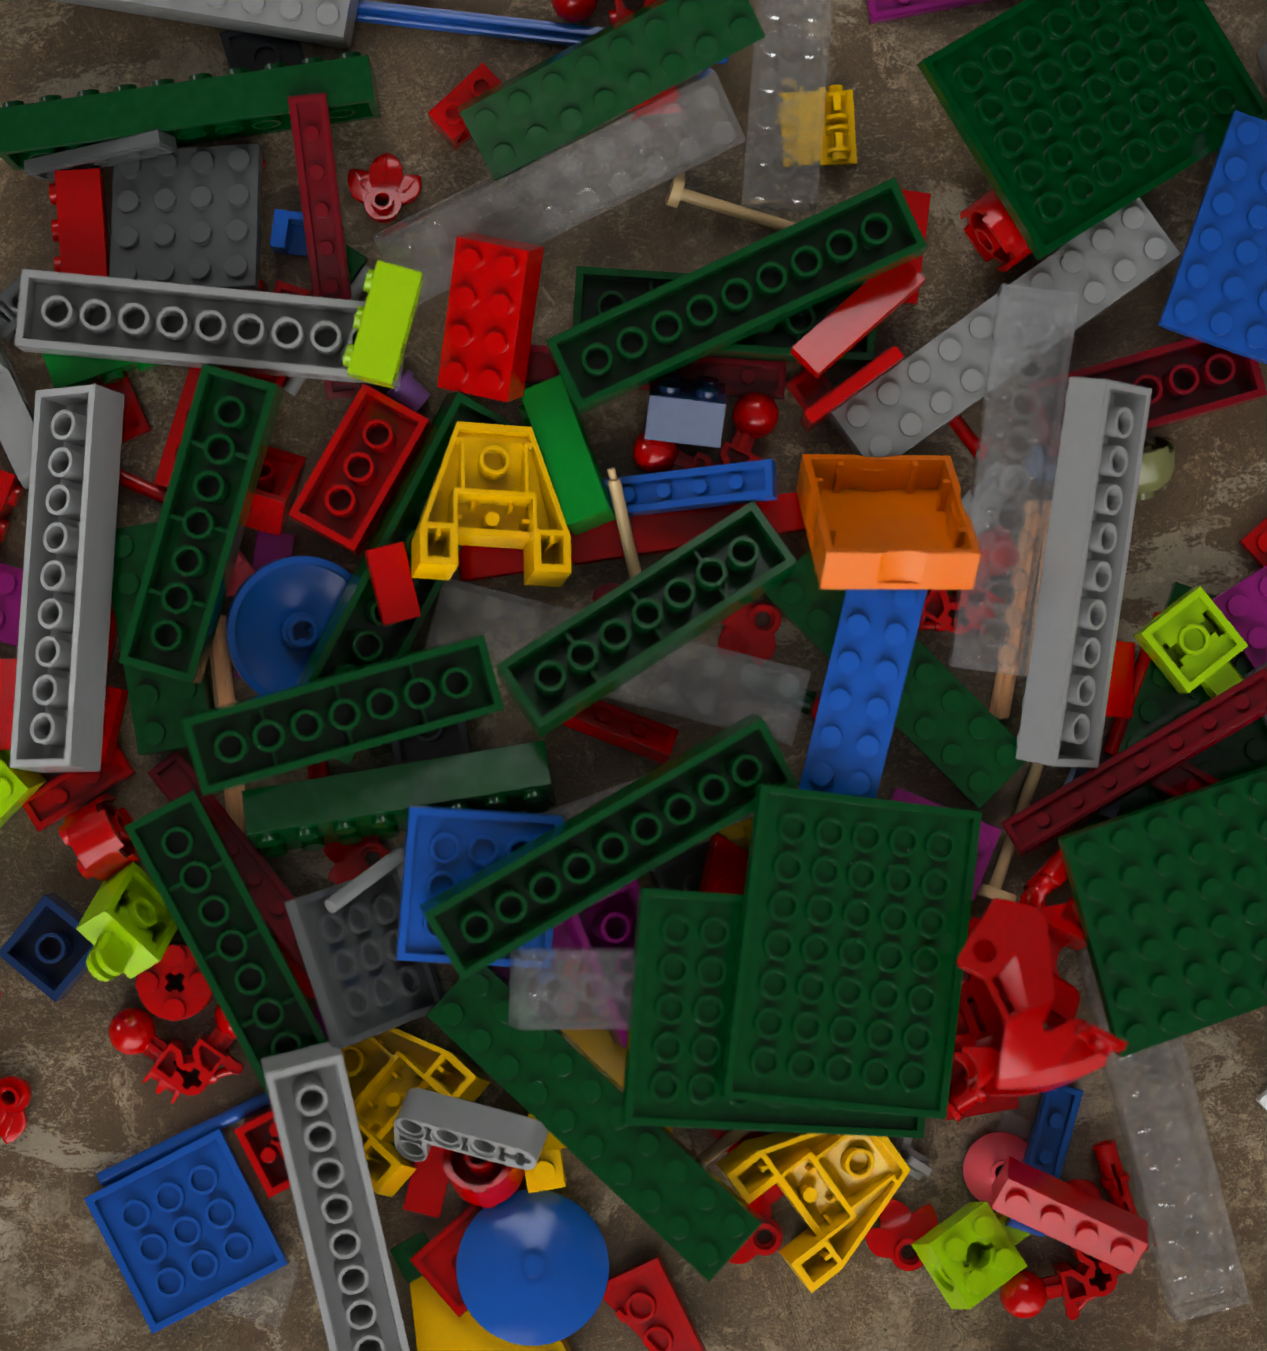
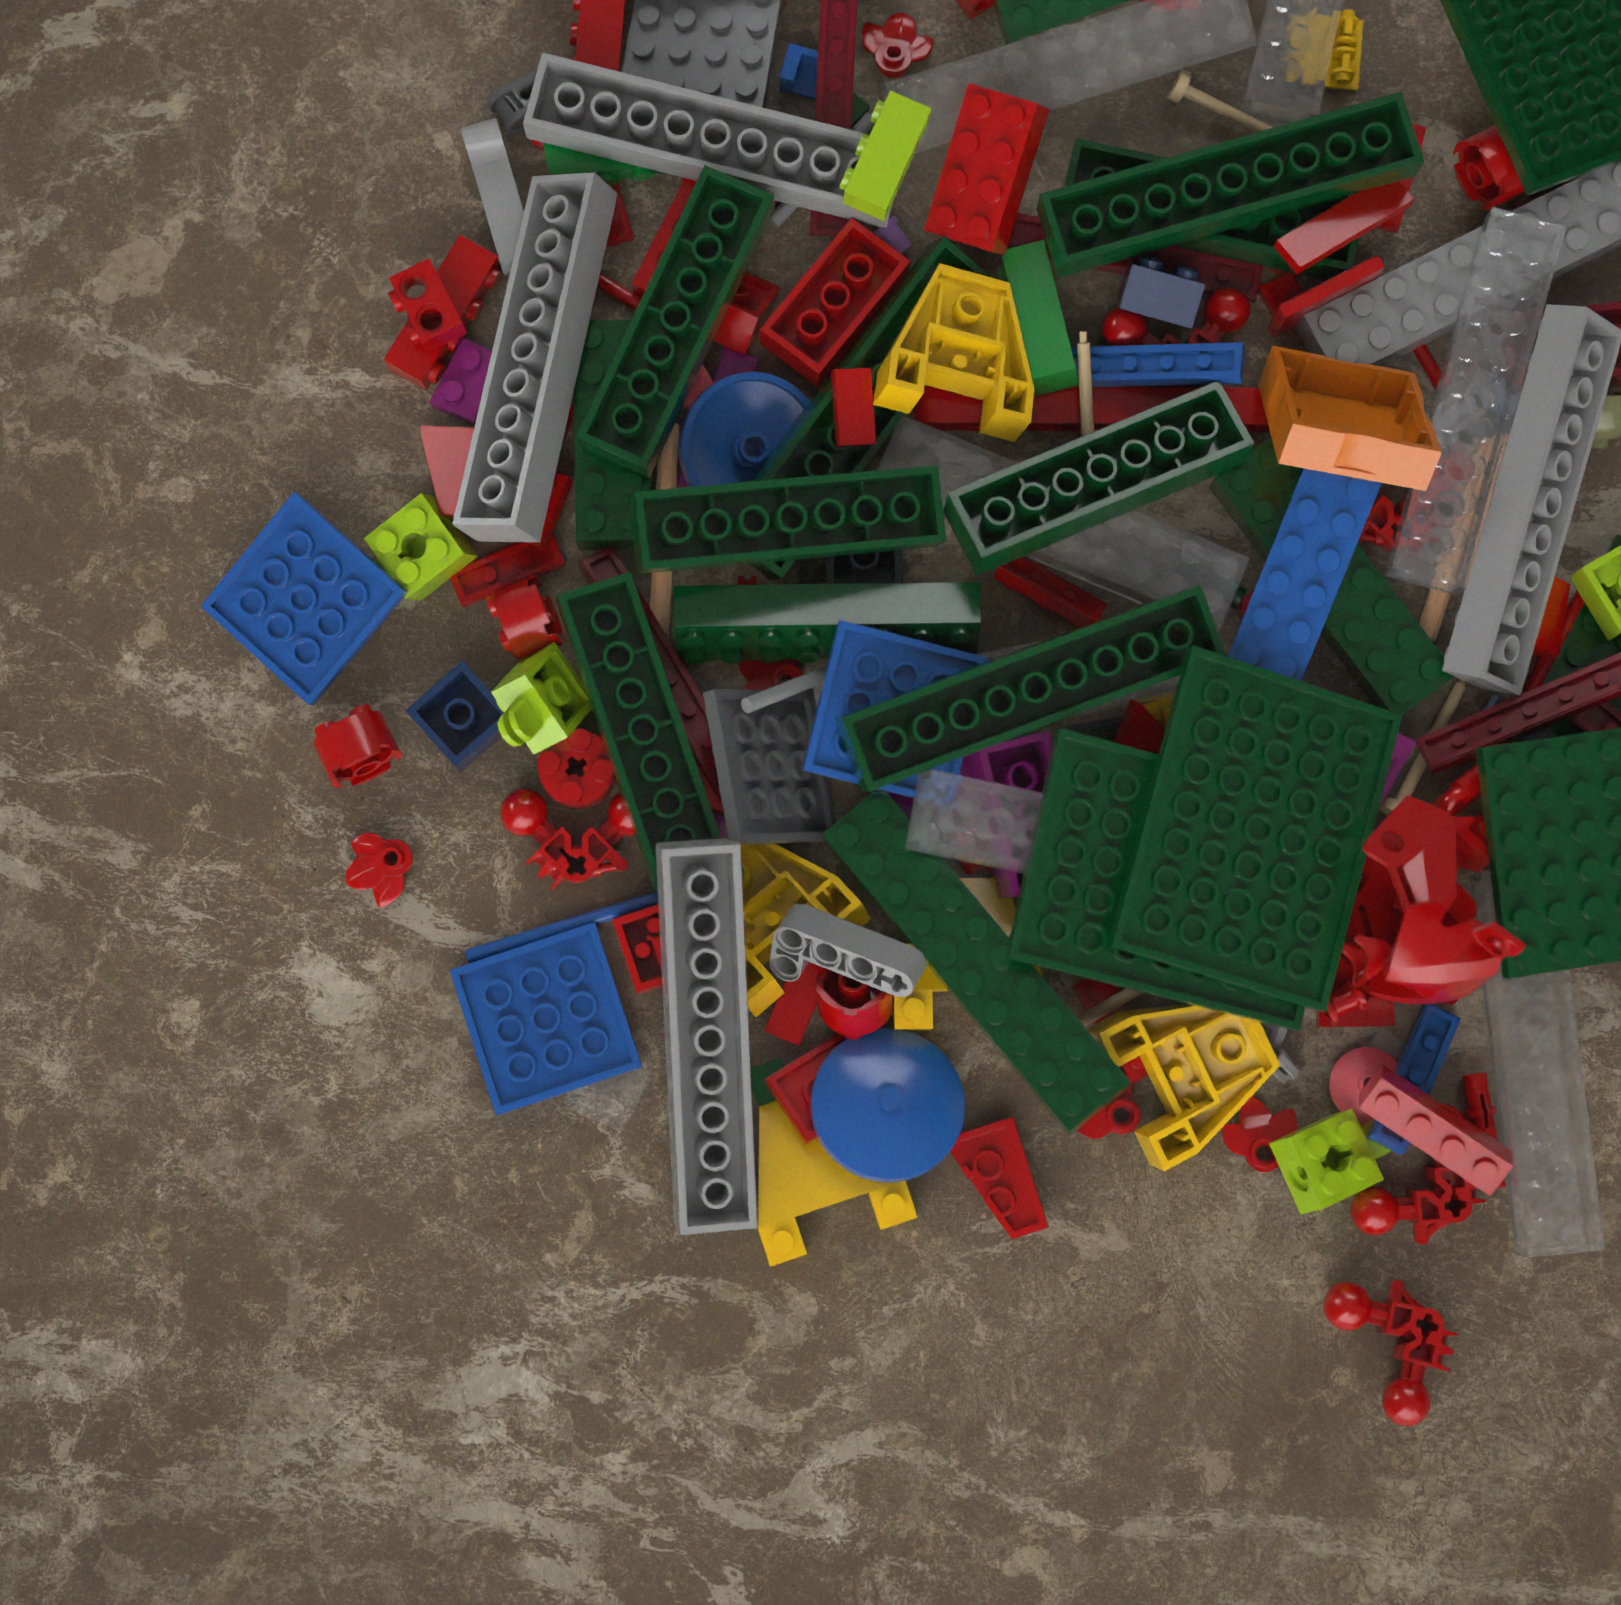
camera: 10 degrees right, 5 degrees down
red plate [717,600,782,667] -> none

